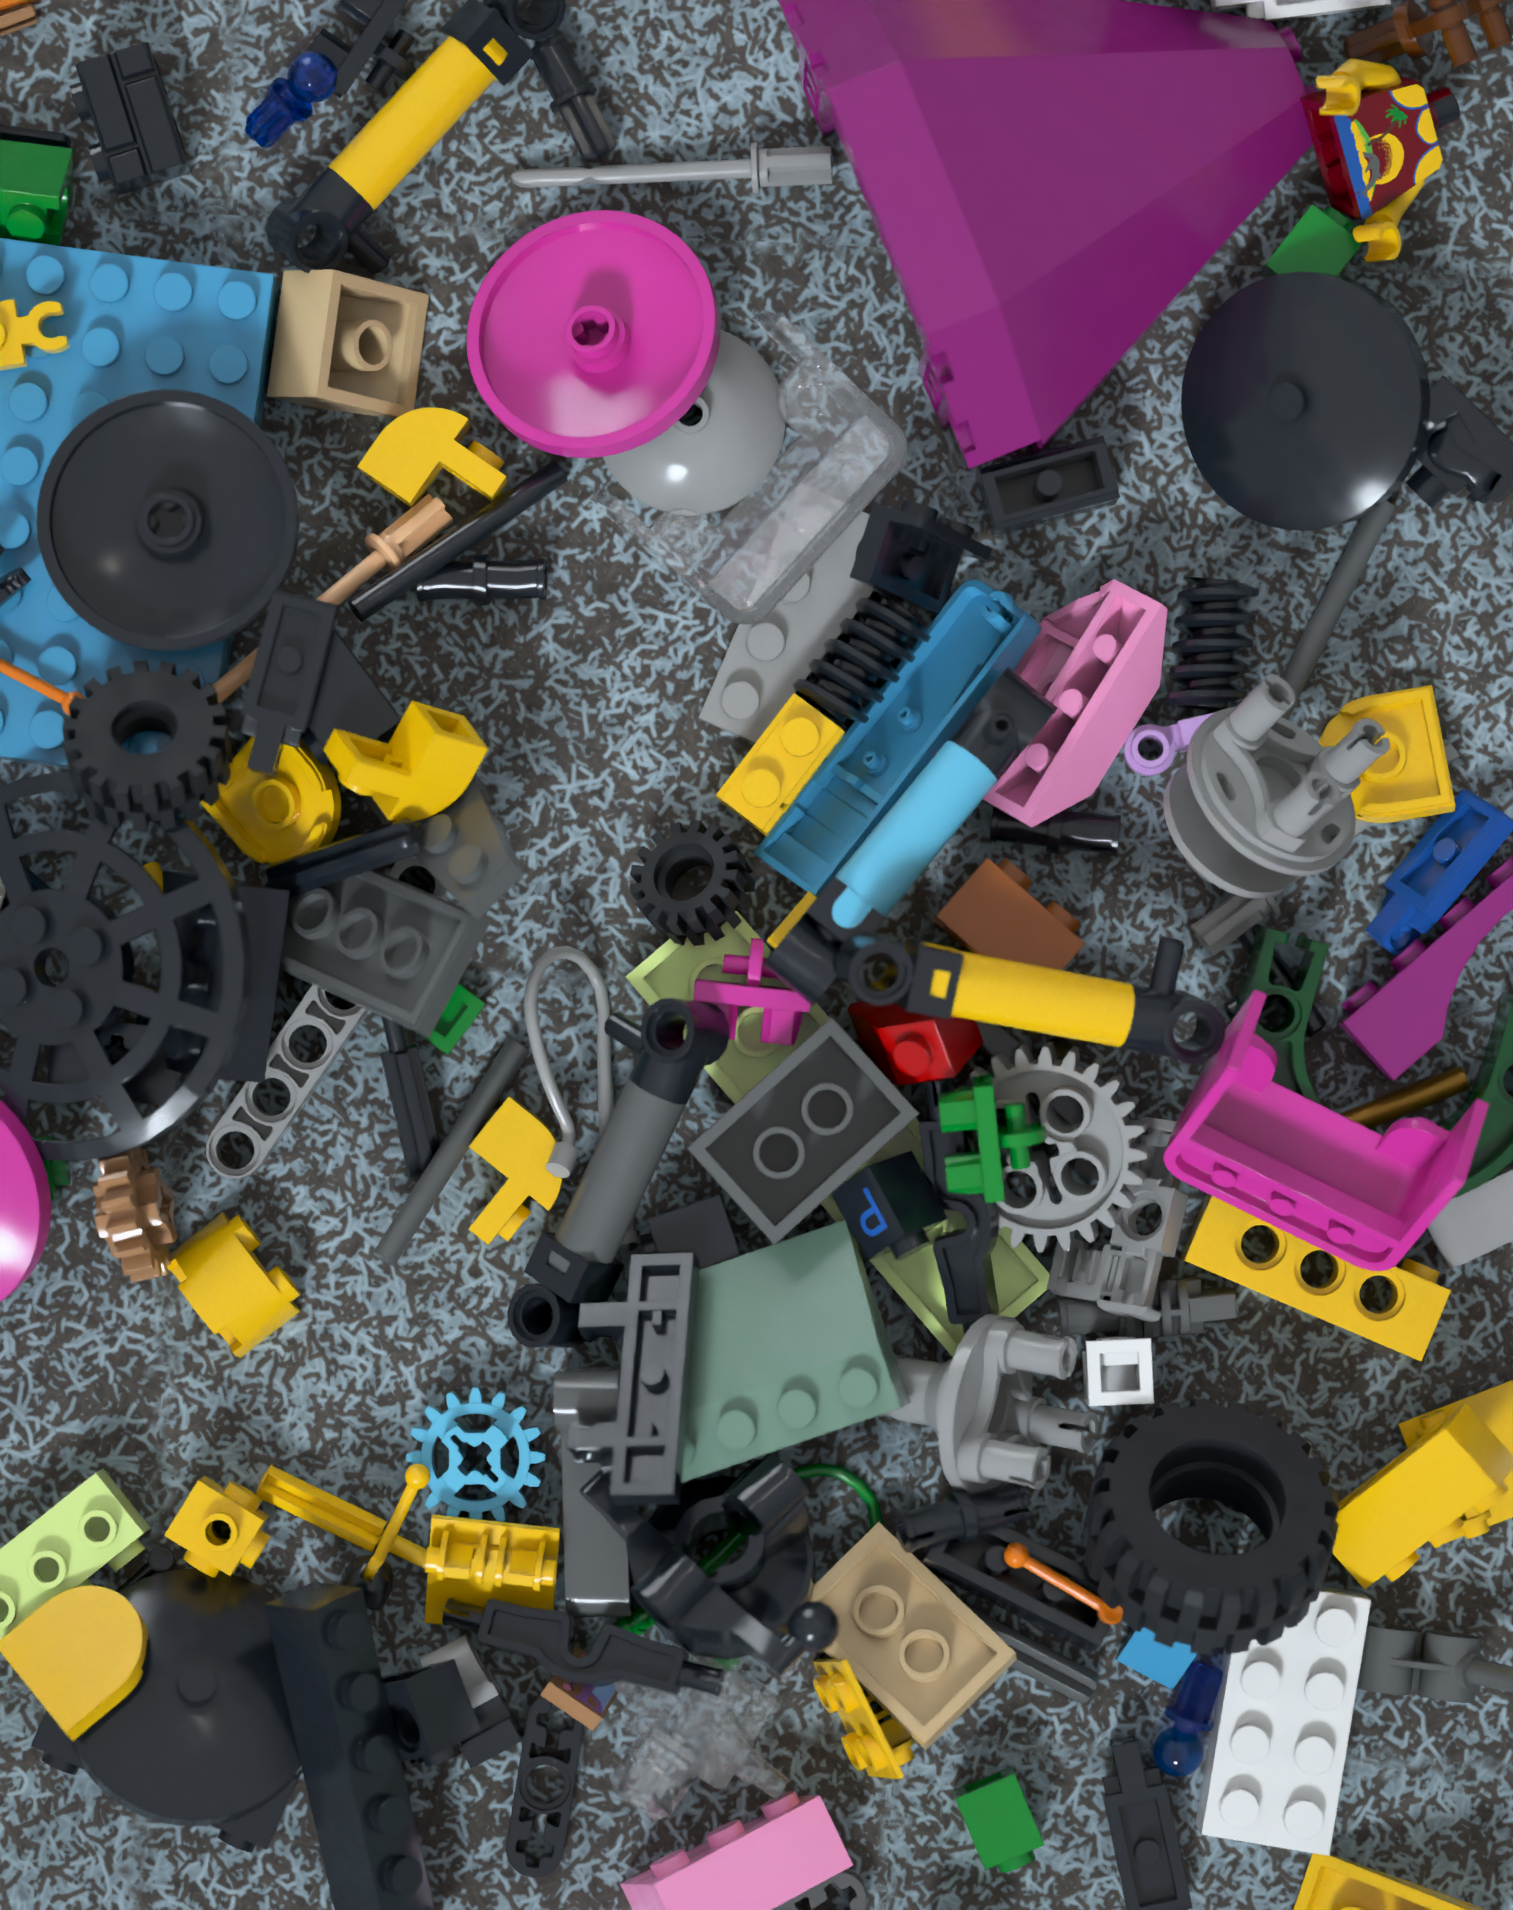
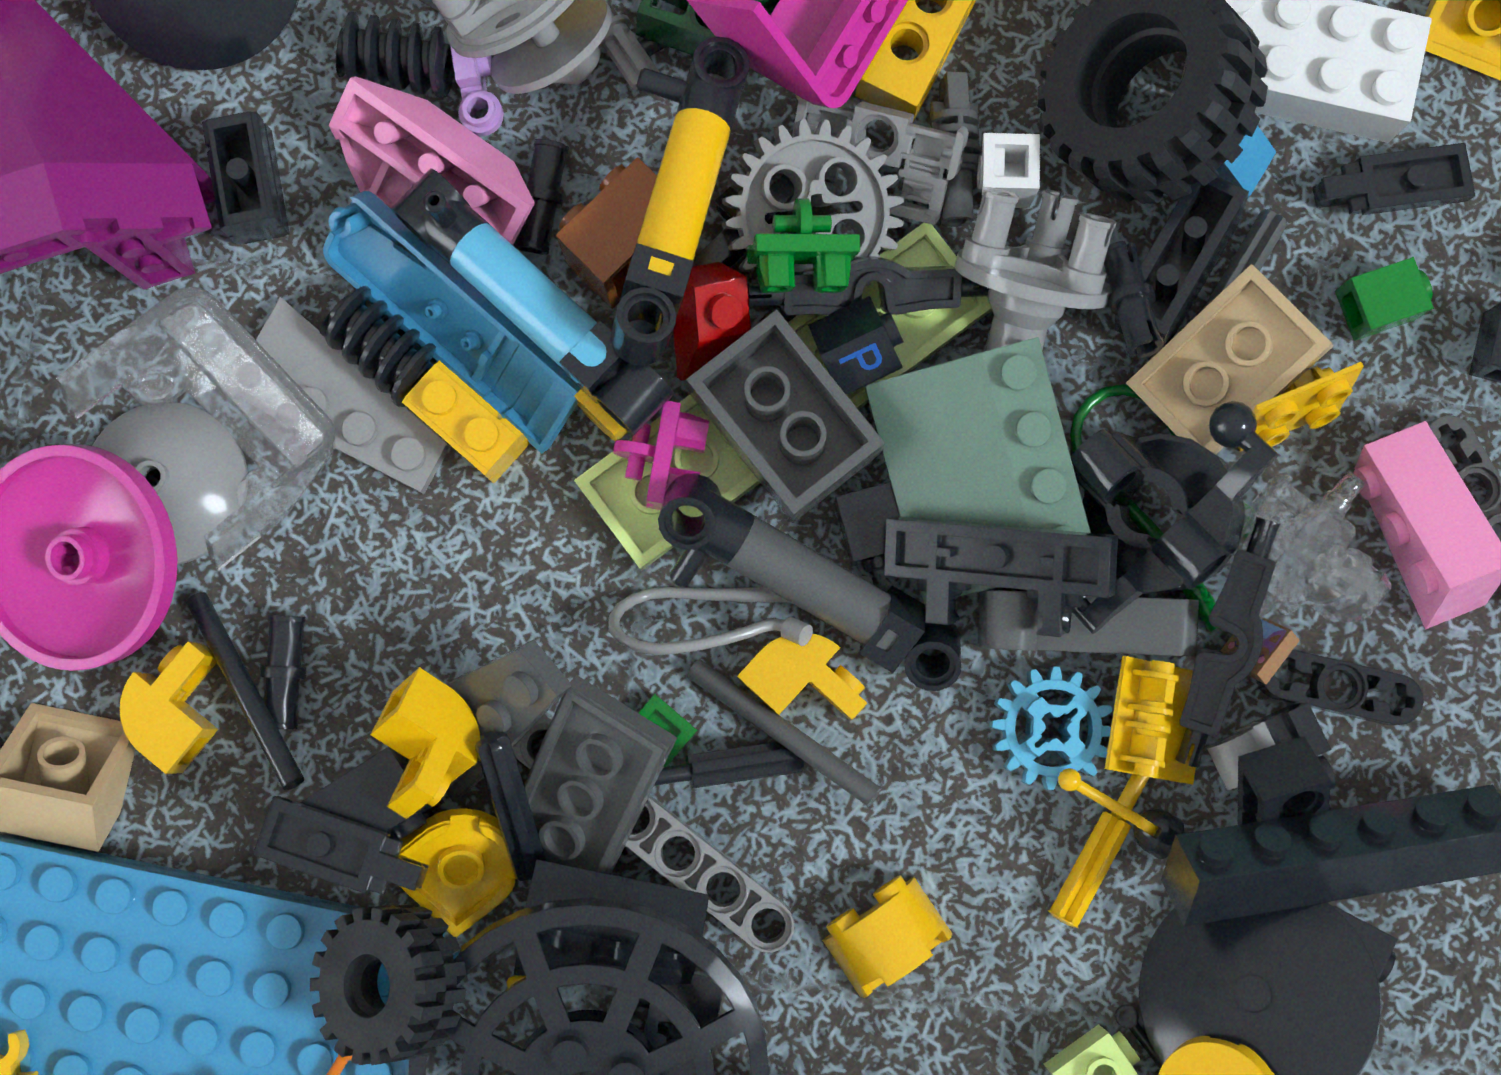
camera: 80 degrees left, 5 degrees down
black dish [37,389,300,652] -> none
medium nougat gear [93,1147,177,1283] -> none
yellow brick [164,1476,271,1578] -> none
light nougat piece [211,494,453,704] -> none
black tyre [629,820,755,946] -> none
black bracket [850,500,992,614] -> none
orange hinge [1003,1542,1124,1625] -> none
clear blue axle [1153,1660,1223,1777] -> none

